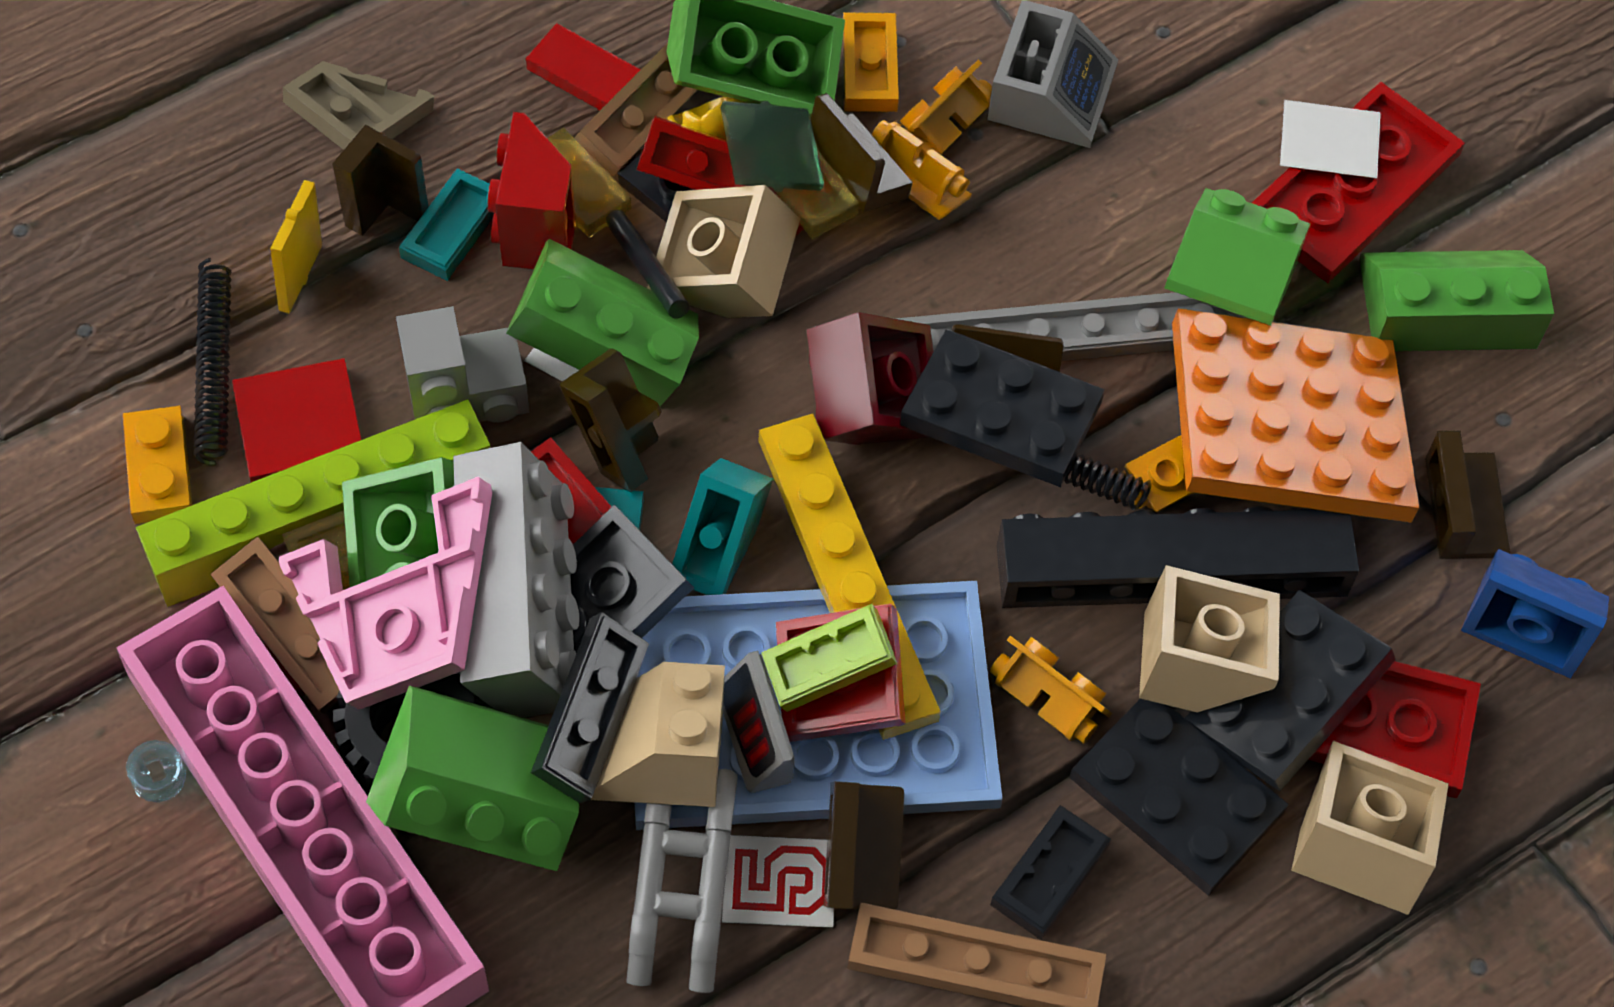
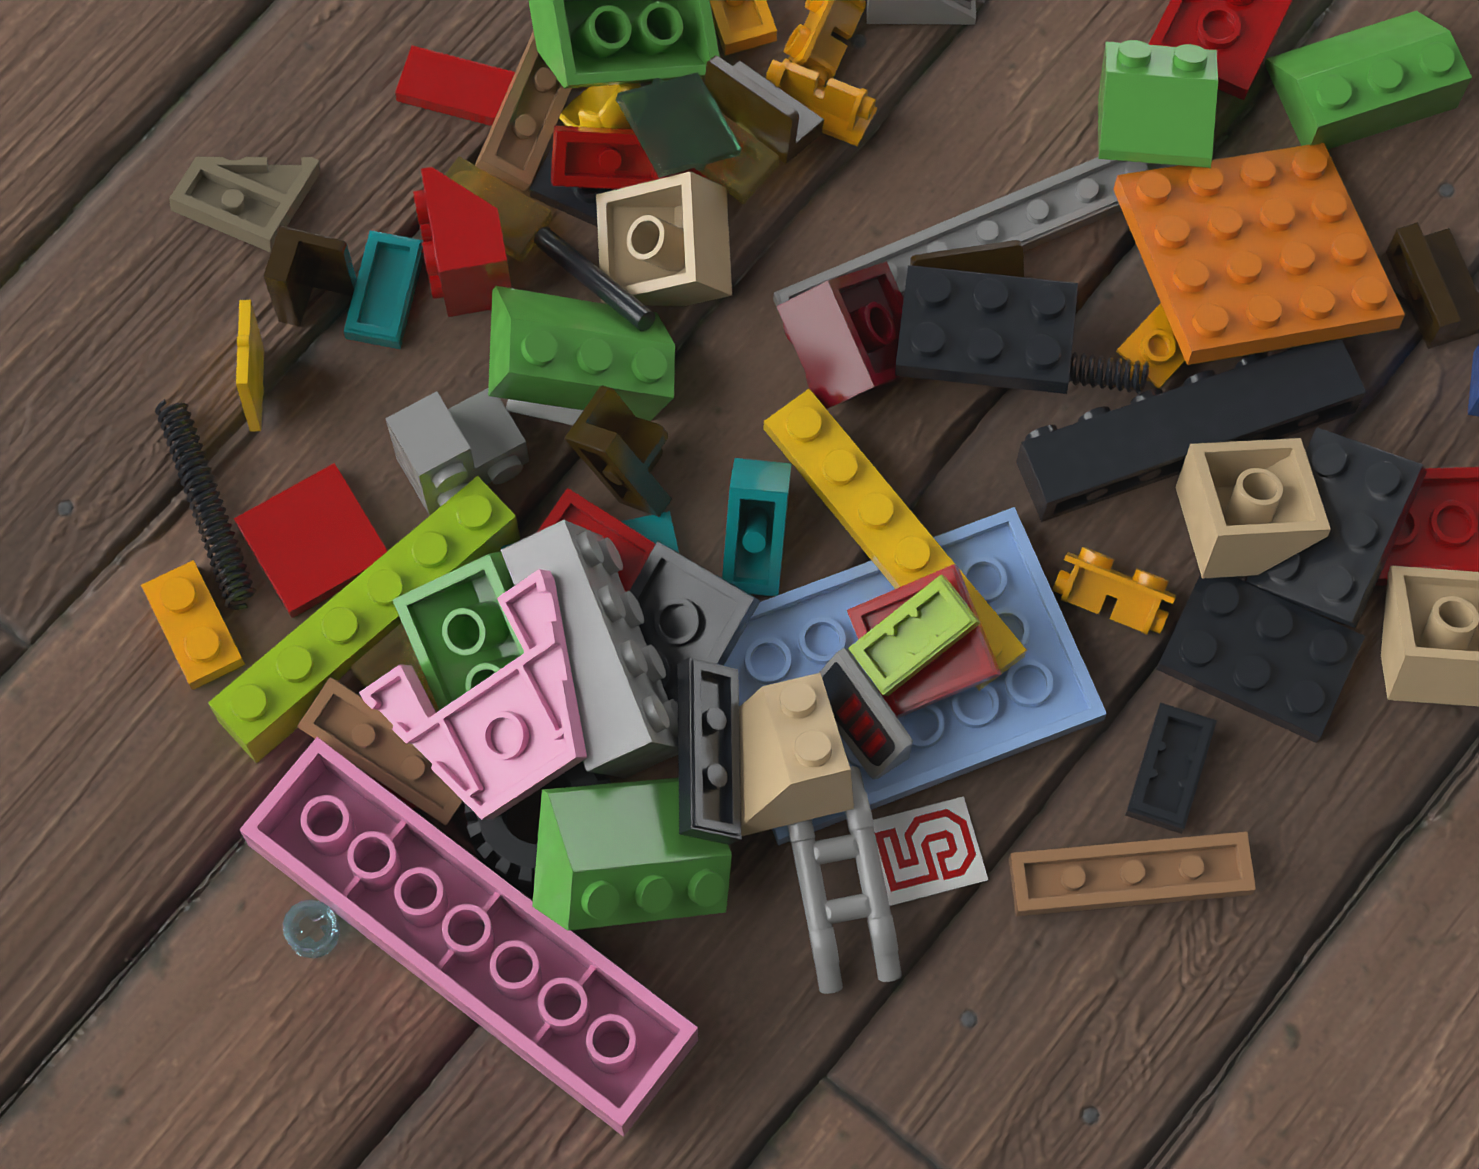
camera: 15 degrees left, 10 degrees up
dark brown panel [823,781,904,910] -> none

